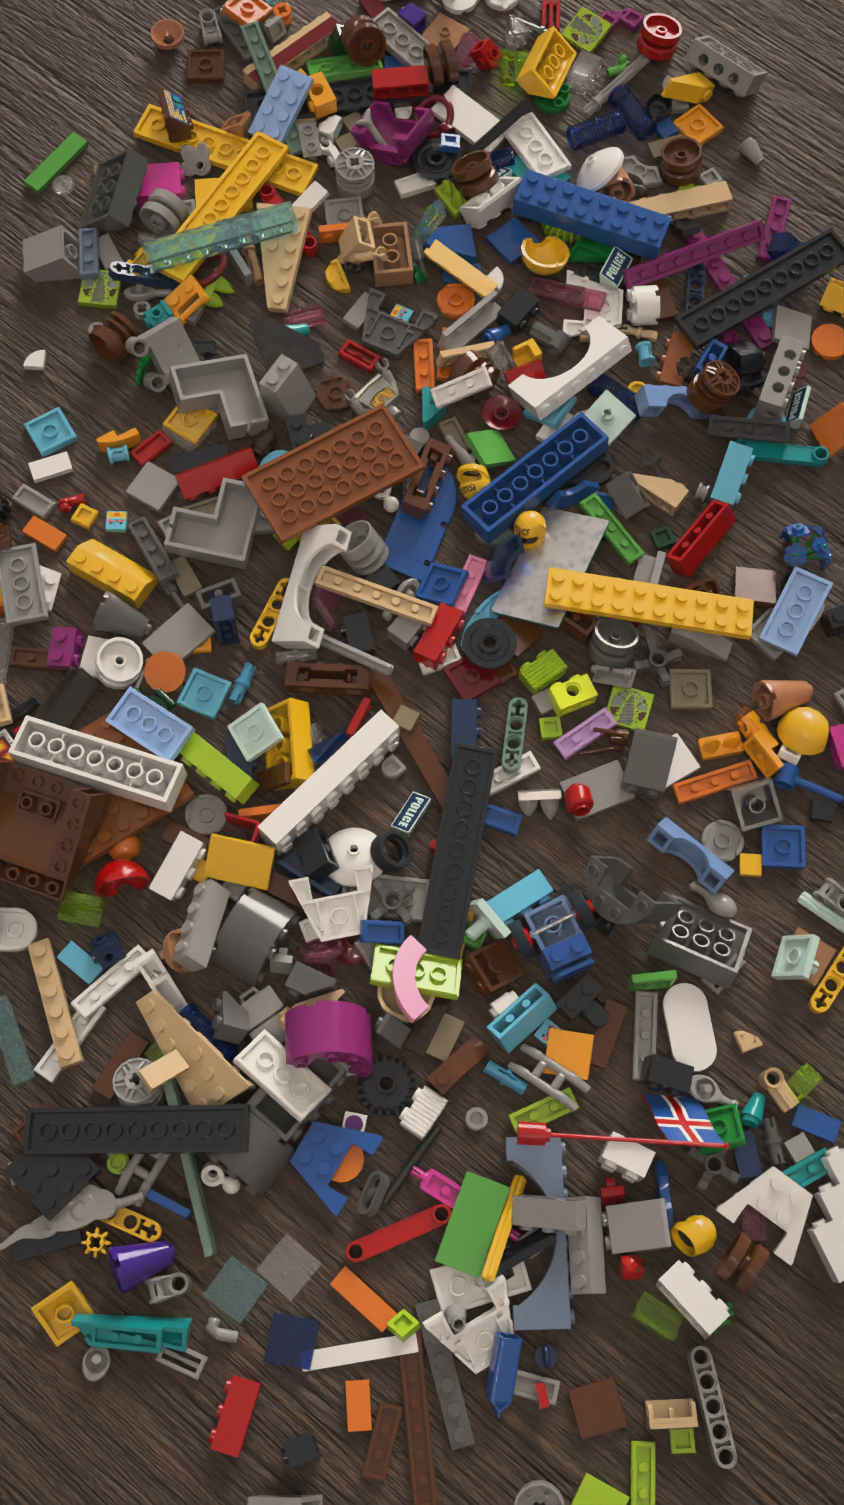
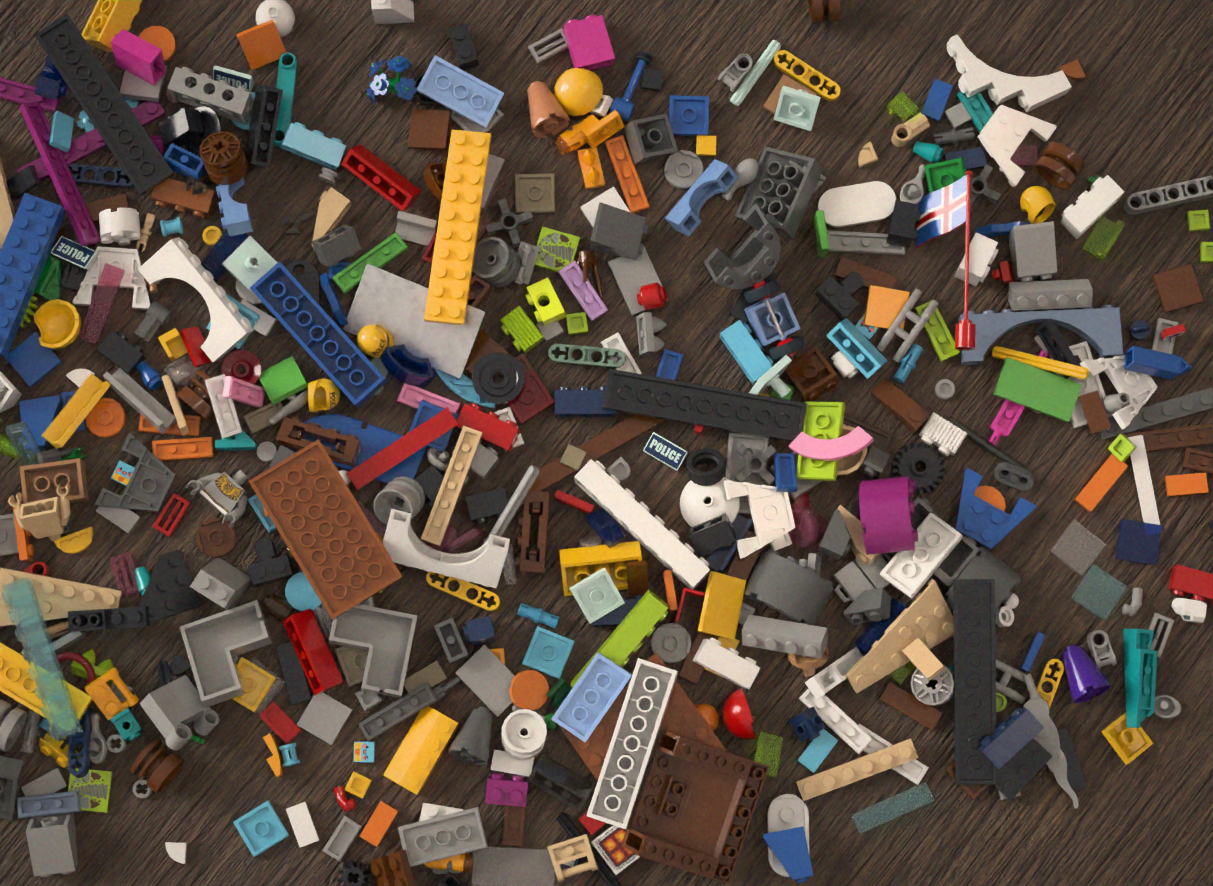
camera: 90 degrees left, 10 degrees up
yellow gear [81,1228,112,1258] -> none
sand green tile [163,1078,218,1257] -> none
tile [342,1111,368,1132] -> none
red piece [345,1204,452,1263] -> none
dark tan tile [426,1013,465,1062] -> none
light grey brick [512,1194,586,1235] -> none
blue brick [538,932,595,985] -> none
red rock [618,1255,645,1281] -> none
tan hinge [645,1398,698,1429] -> none
dark green tile [649,525,676,552] -> none
none -> medium azure tile [49,111,74,152]
none -> black slope [68,606,150,632]
none -> dark pink brick [111,29,166,86]
none -> bright pink tile [223,376,265,408]
none -> red tile [346,407,459,490]
none -> dark blue brick [978,707,1044,769]
none -> reddish brown tile [1078,390,1111,435]
none -> white rock [1171,598,1207,623]

